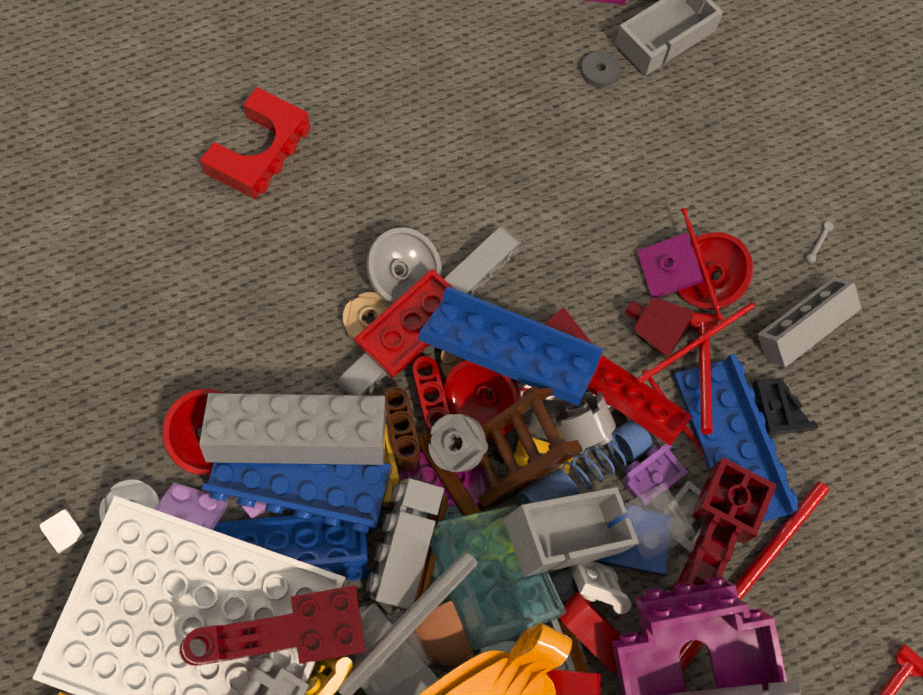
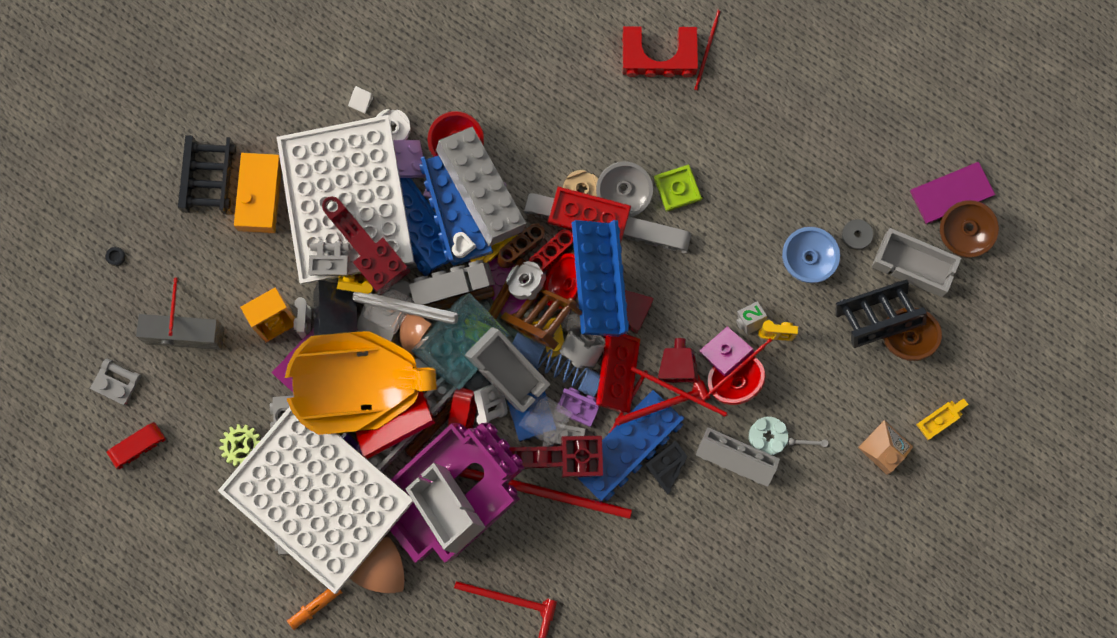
camera: 65 degrees right, 10 degrees up
none -> white tile [452,232,476,258]
none -> lime plate [654,165,702,212]
none -> red piece [694,10,721,91]
none -> light grey brick [736,301,767,335]
none -> light aqua plate [749,417,788,456]
none -> yellow plate [758,320,798,341]
none -> medium blue dish [782,227,840,283]
none -> black fence [836,279,927,348]
none -> medium nougat slope [858,420,913,475]
none -> reddish brown dish [883,308,942,361]
none -> yellow hinge [916,399,969,440]

